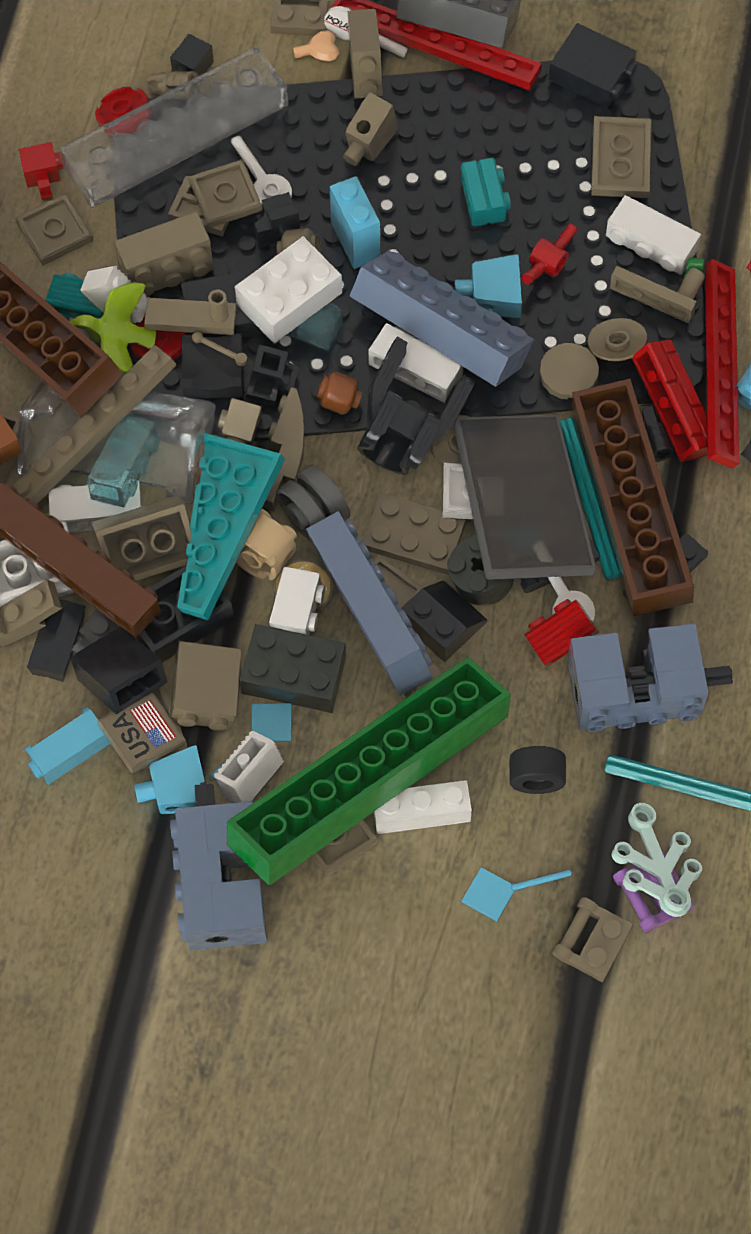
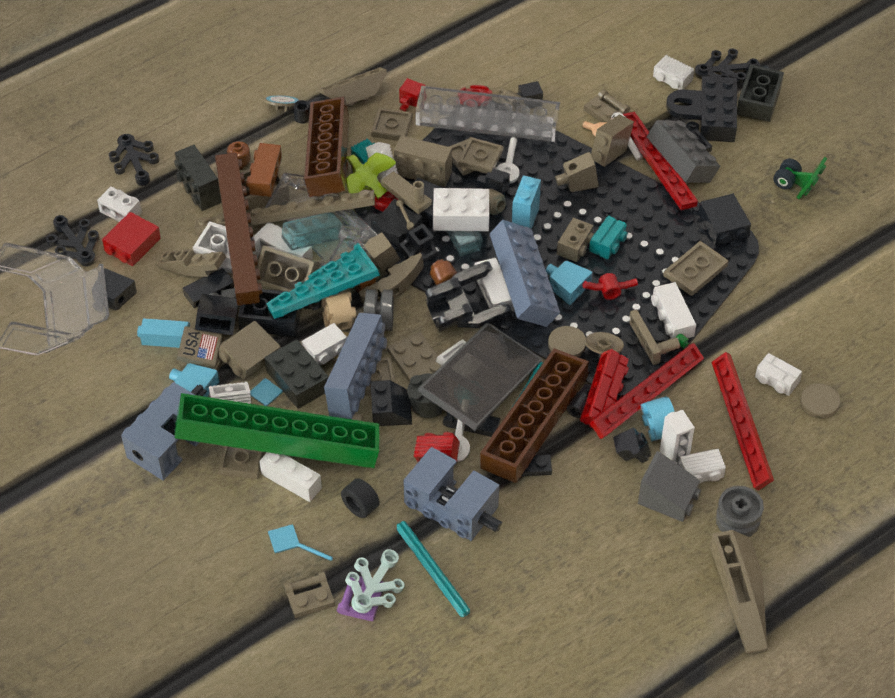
camera: 40 degrees right, 15 degrees down
none -> dark tan brick [557,218,594,262]

